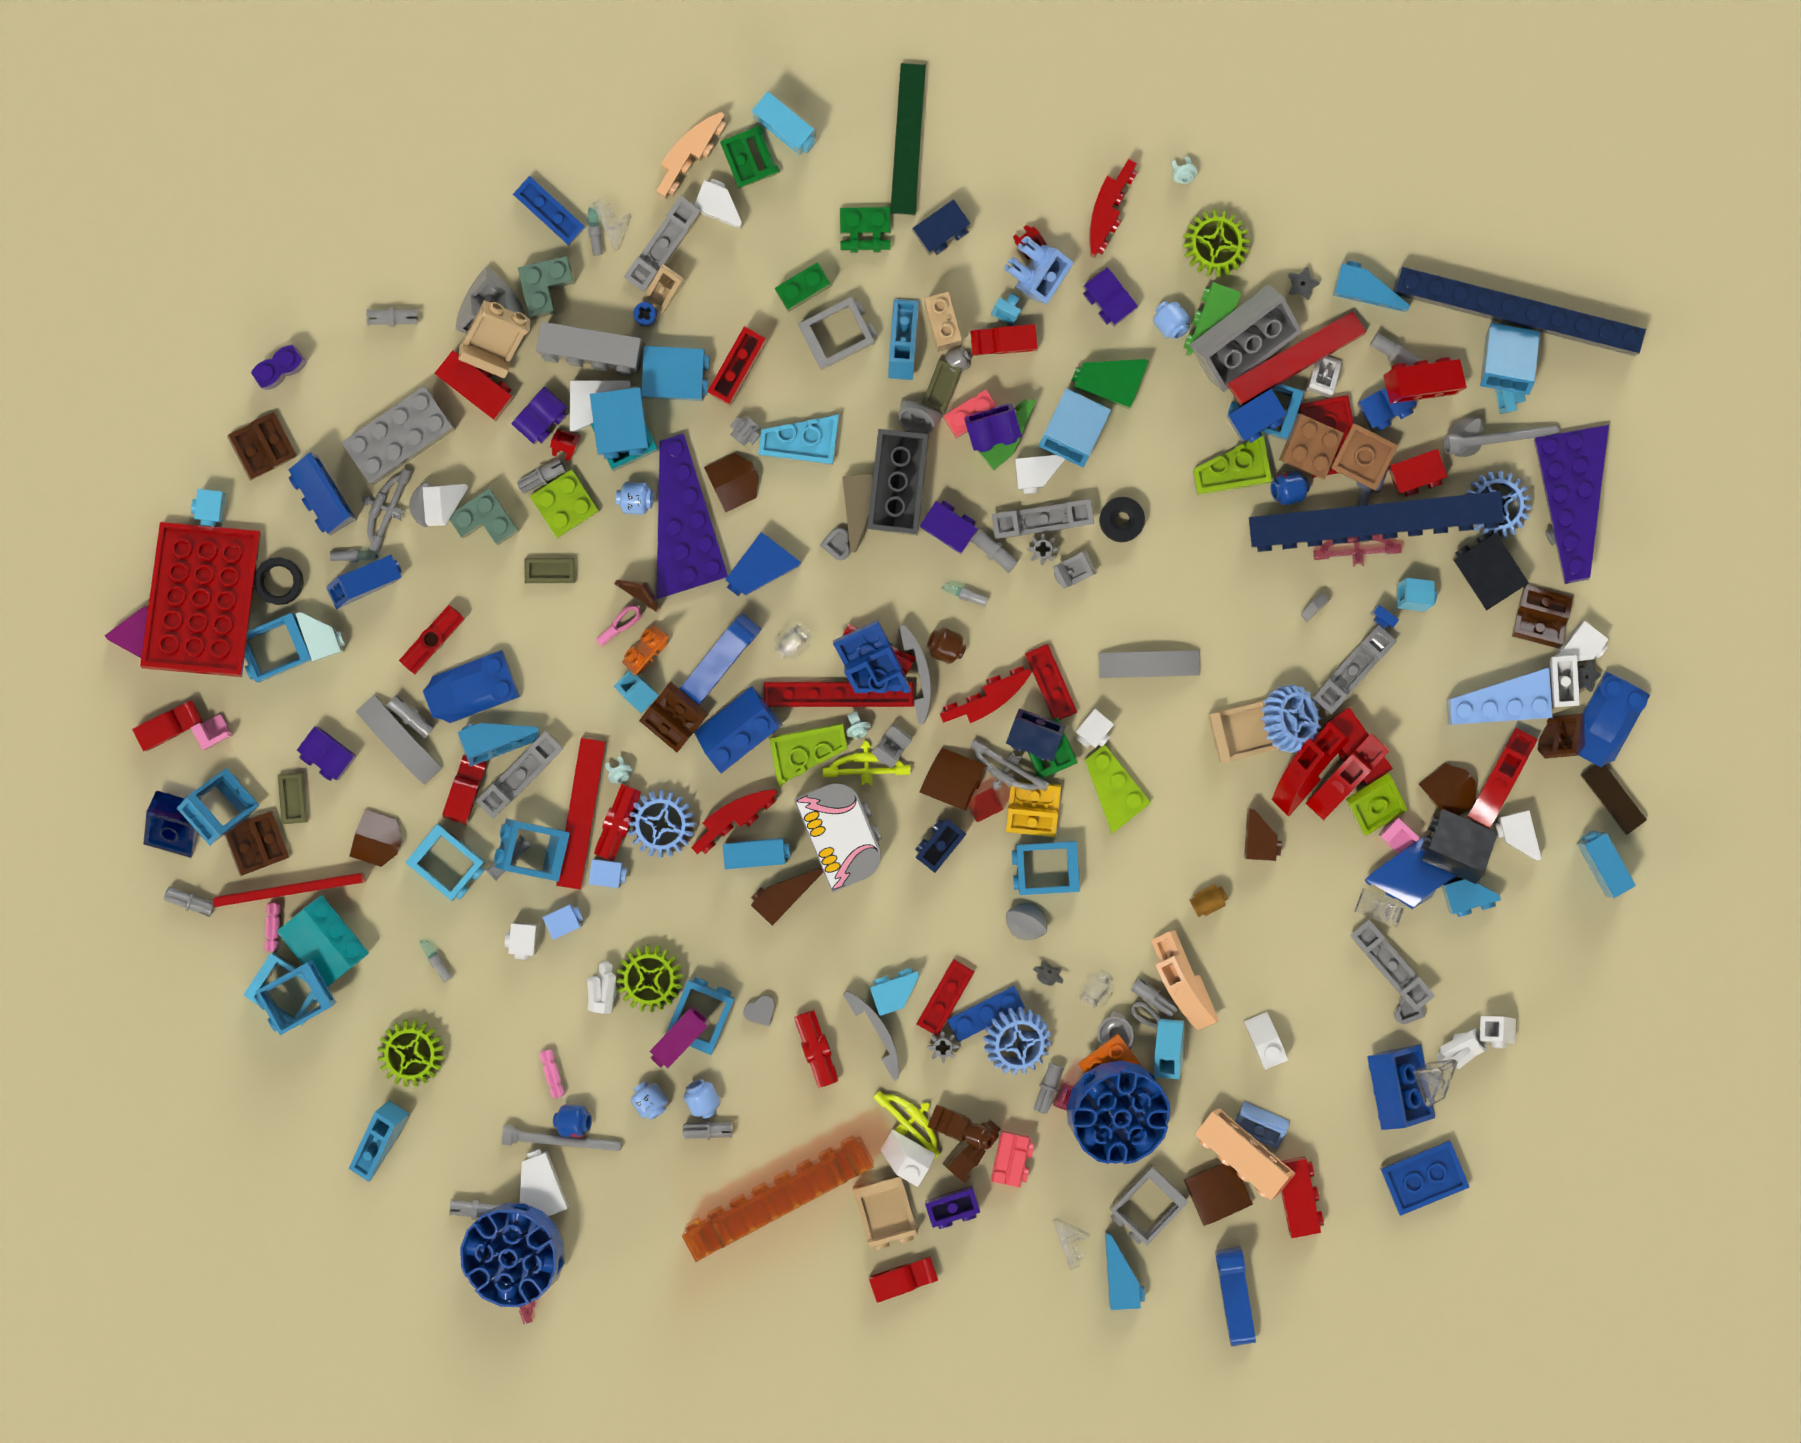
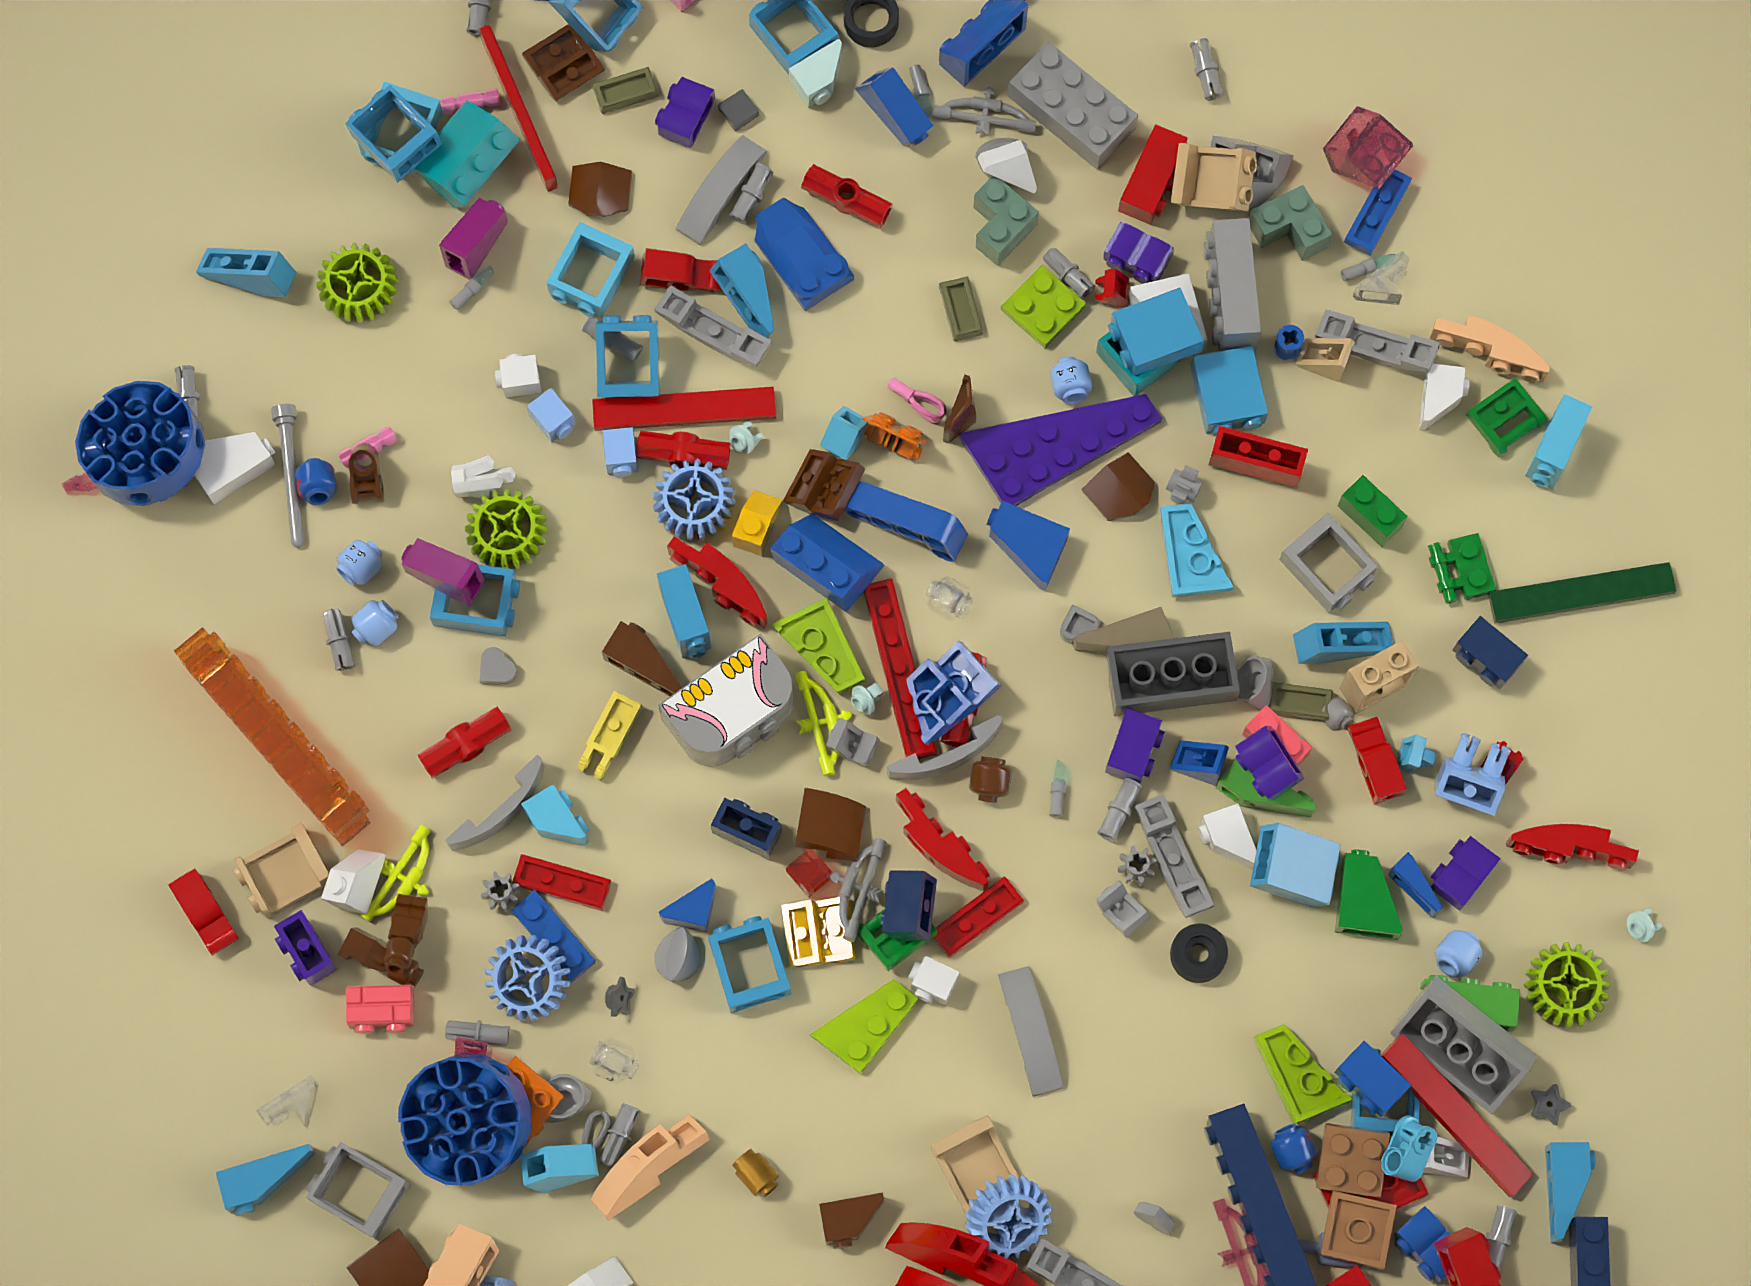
camera: 75 degrees right, 15 degrees down
none -> reddish brown piece [348,443,384,504]
none -> magenta slope [439,197,508,280]
none -> light yellow hinge [577,691,642,781]
none -> blue slope [659,878,717,932]
none -> dark grey tile [718,89,760,131]
none -> yellow slope [732,490,783,556]
none -> blue slope [1170,740,1229,786]
none -> clear pink slope [1323,106,1413,189]
none -> medium azure piece [1381,1115,1437,1182]
none -> blue slope [1388,852,1442,918]

